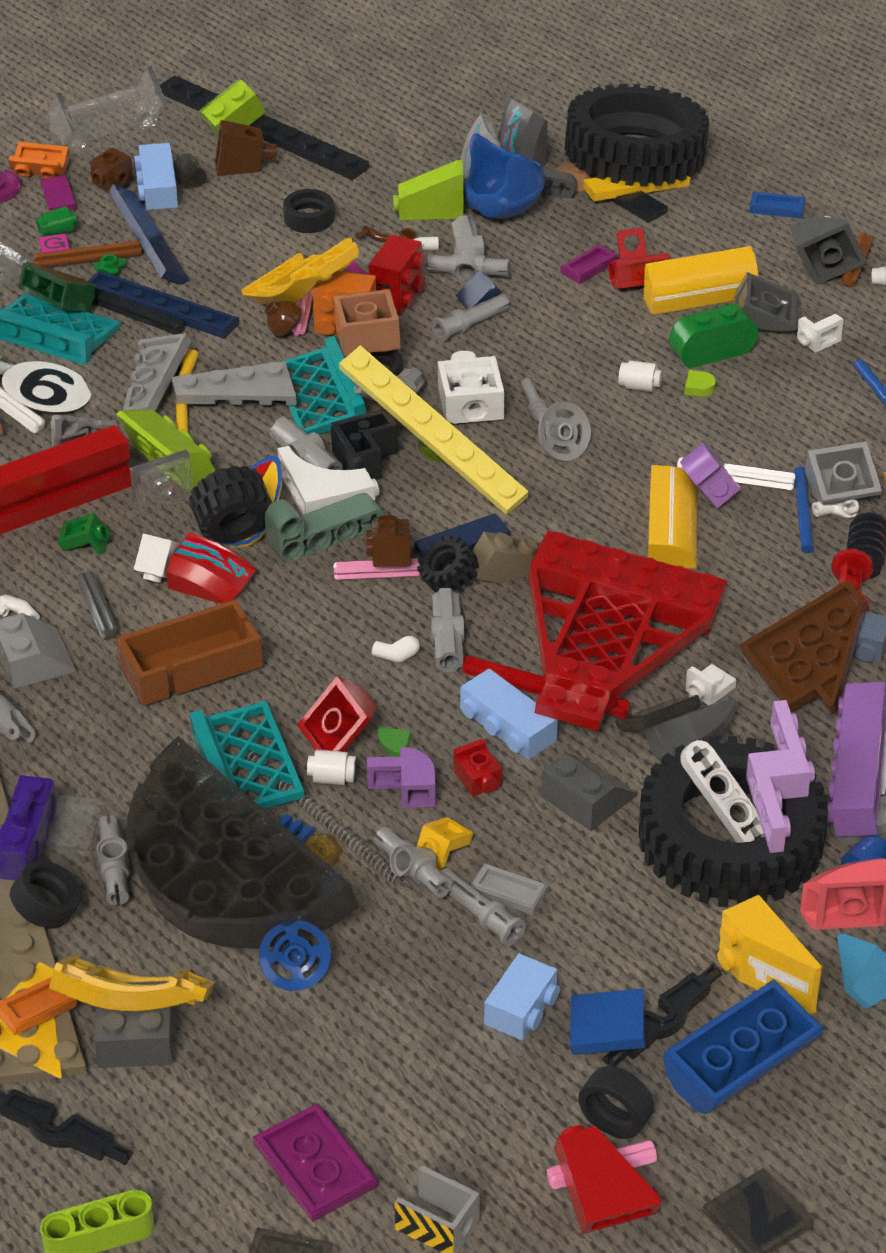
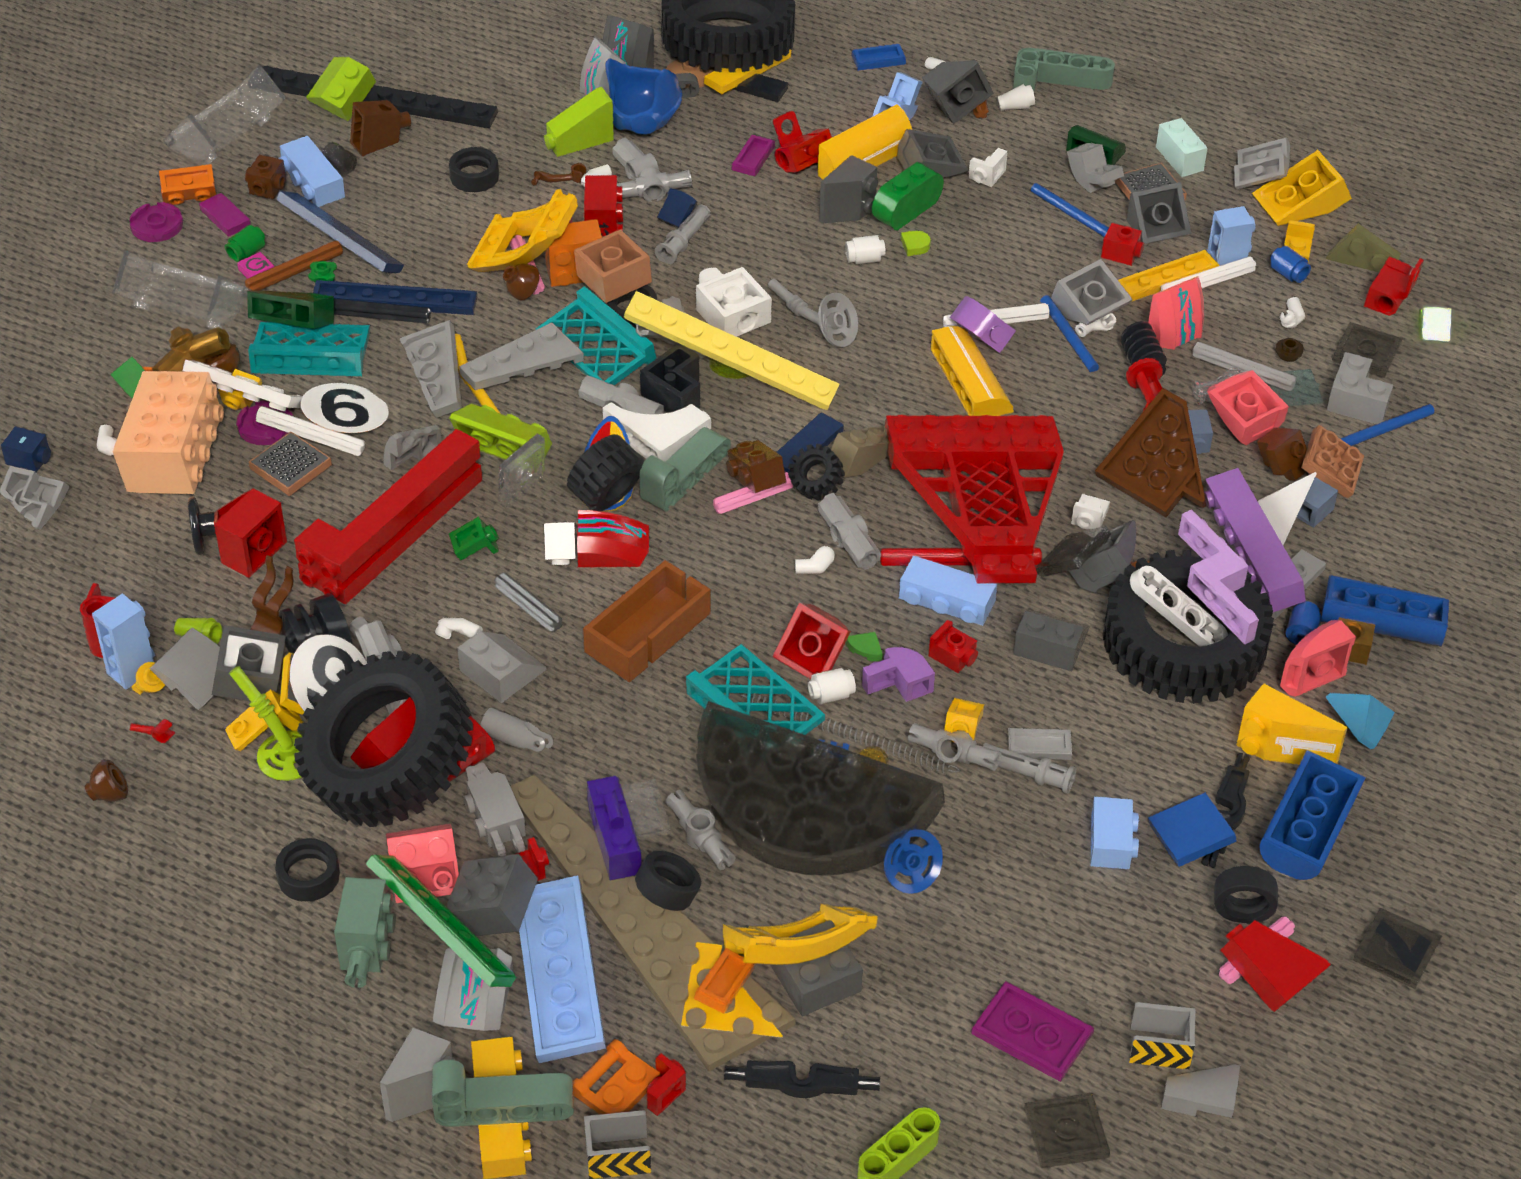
camera: 25 degrees left, 5 degrees up
none -> dark grey slope [819,155,878,223]
none -> light blue brick [872,72,923,120]

